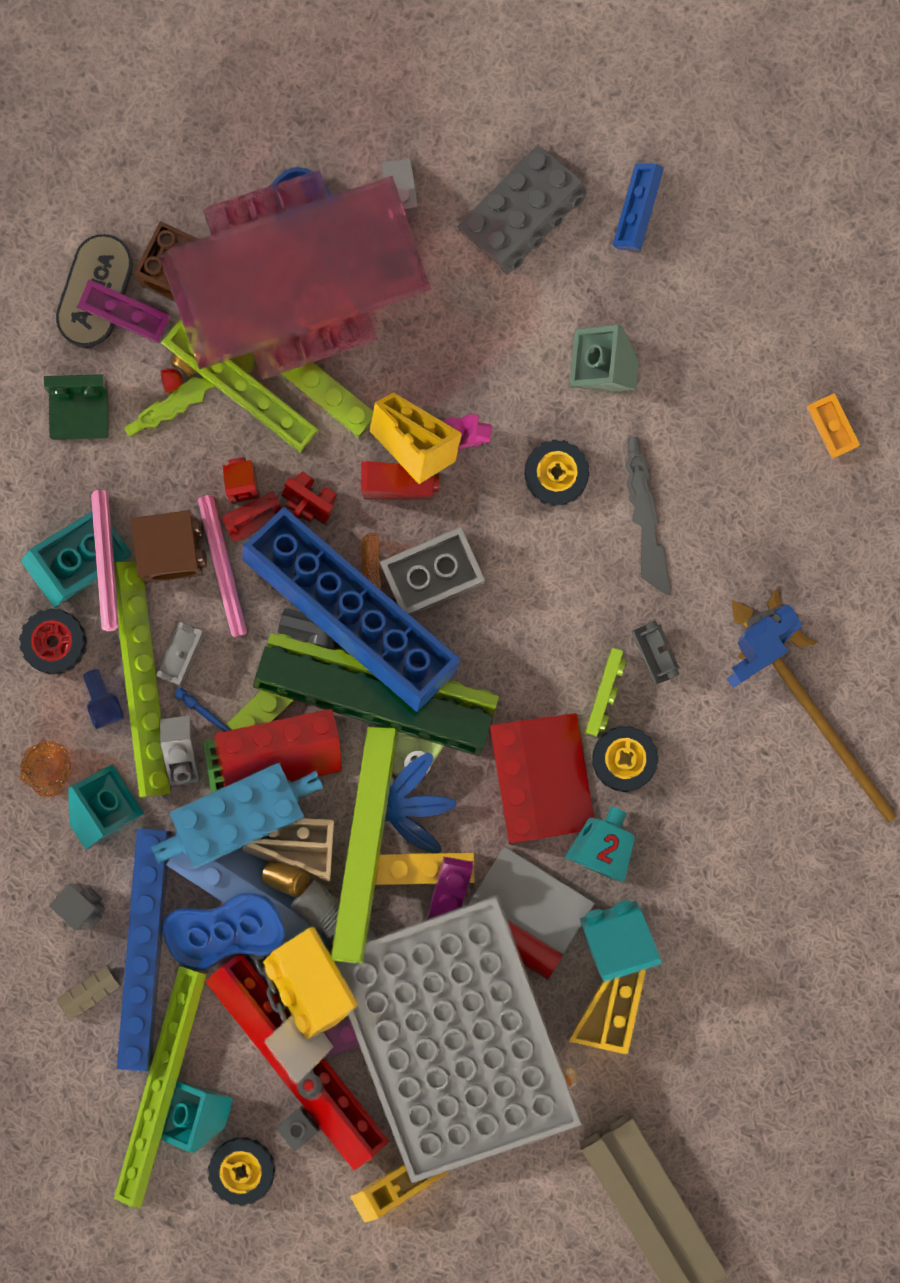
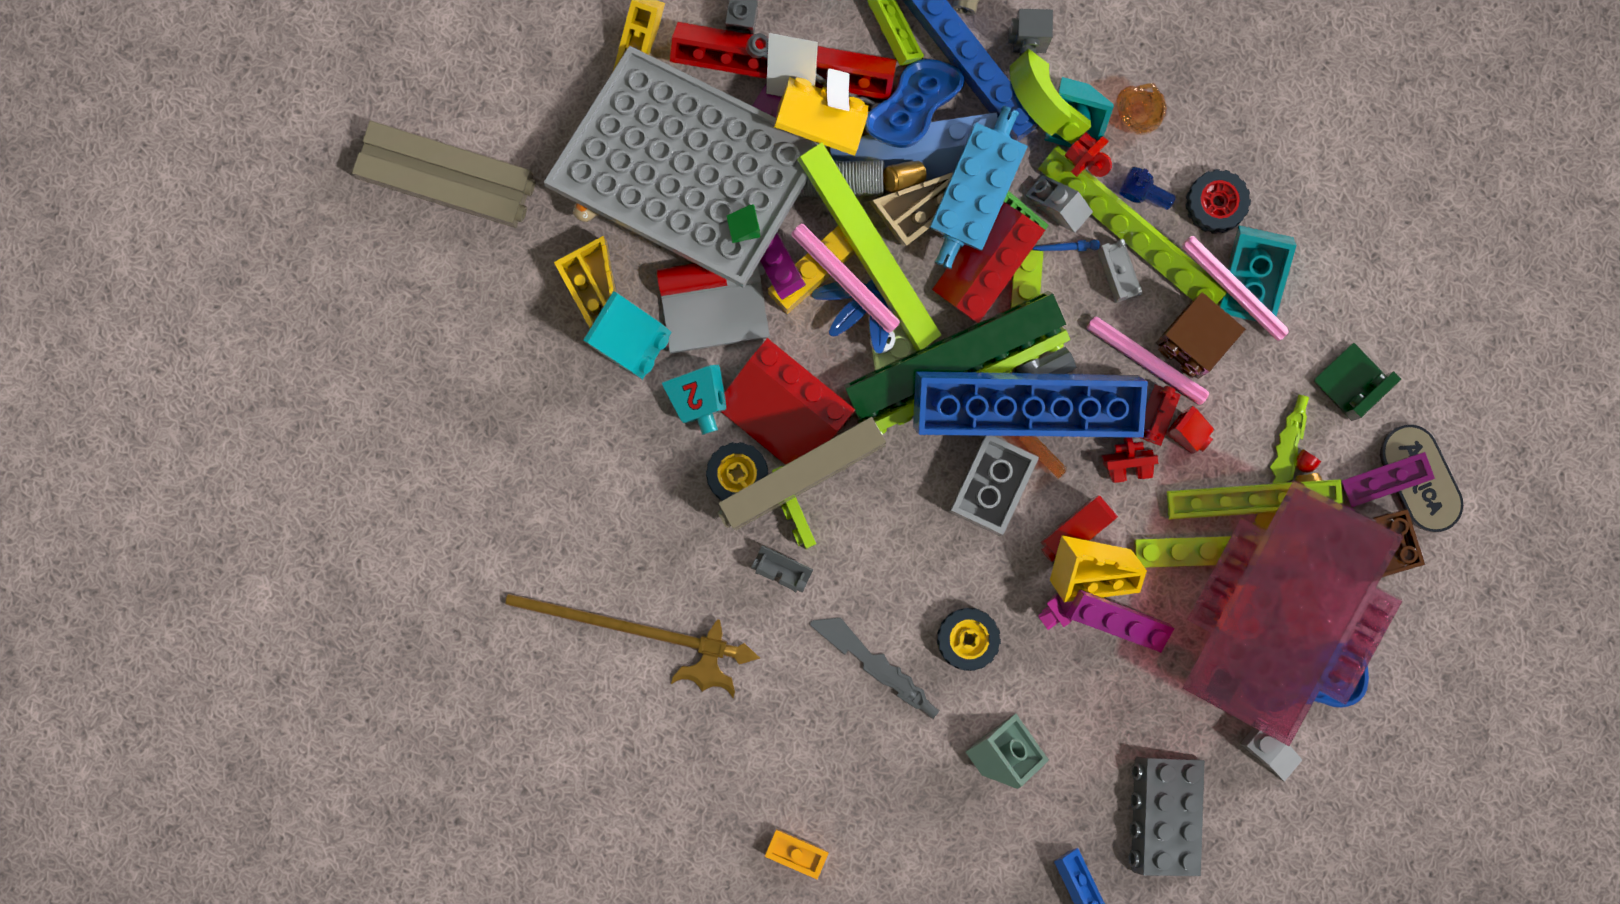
camera: 130 degrees right, 0 degrees up
blue plate [727,604,802,688] -> none
none -> dark tan brick [717,417,886,531]
none -> green slope [726,204,761,243]
none -> bright pink axle [791,223,900,333]
none -> white sticker [827,69,850,111]
none -> lime arch [1010,48,1091,144]
none -> red hips [1064,132,1112,177]
none -> magenta plate [1066,589,1175,653]

